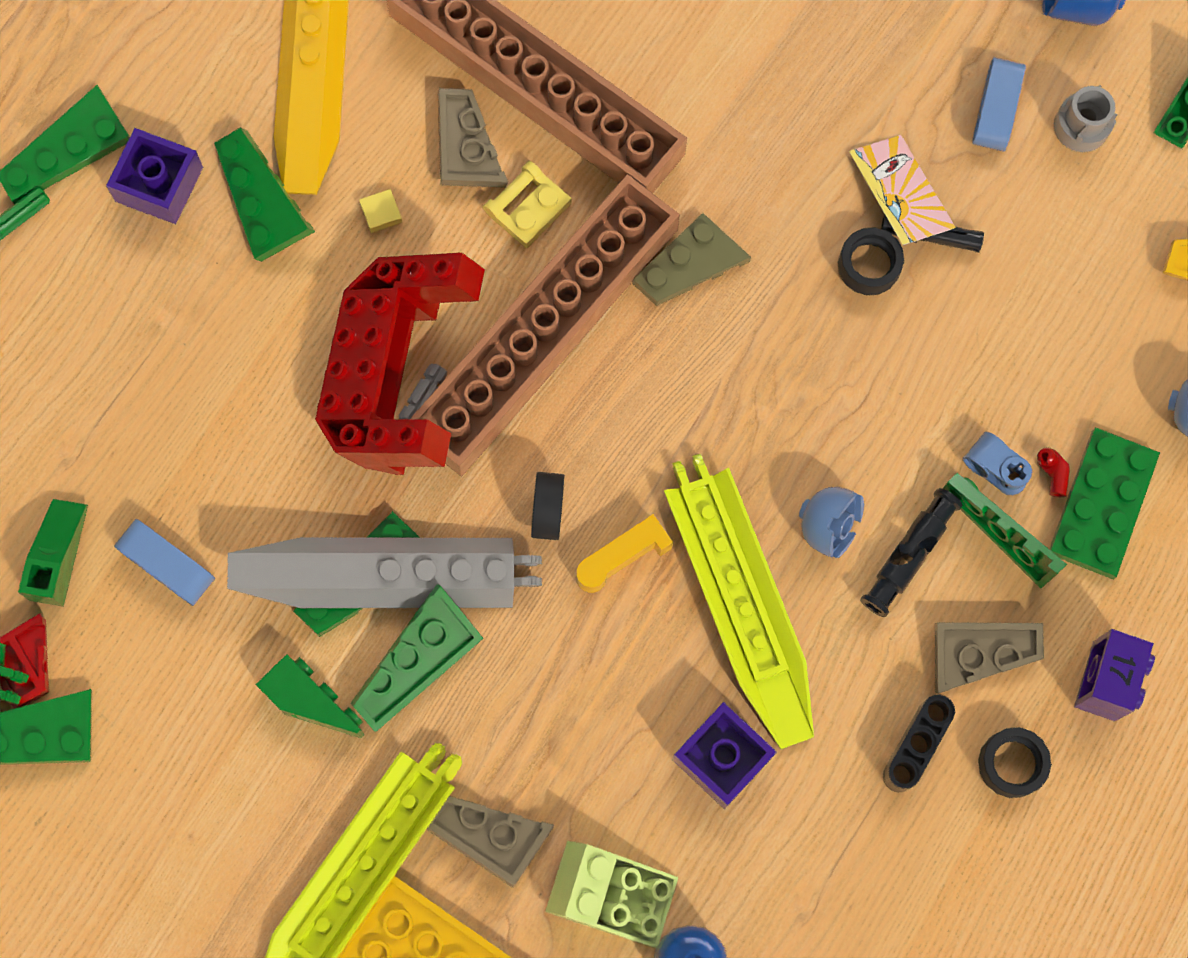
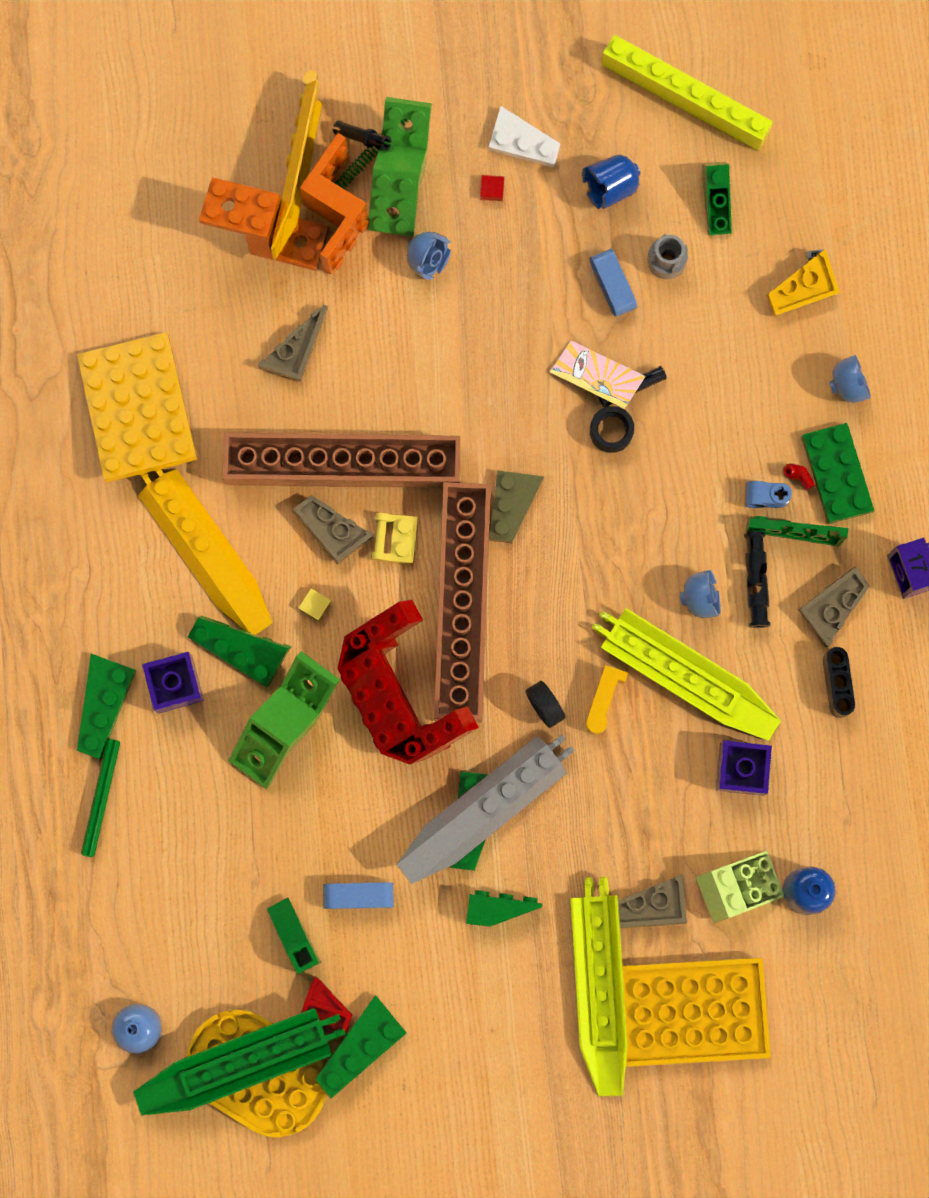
camera: 35 degrees left, 5 degrees up
green wing [350,584,484,732] -> none
light grey axle [399,364,447,419] -> none
black tyre [978,727,1052,798] -> none
none -> bright green bracket [228,651,340,789]

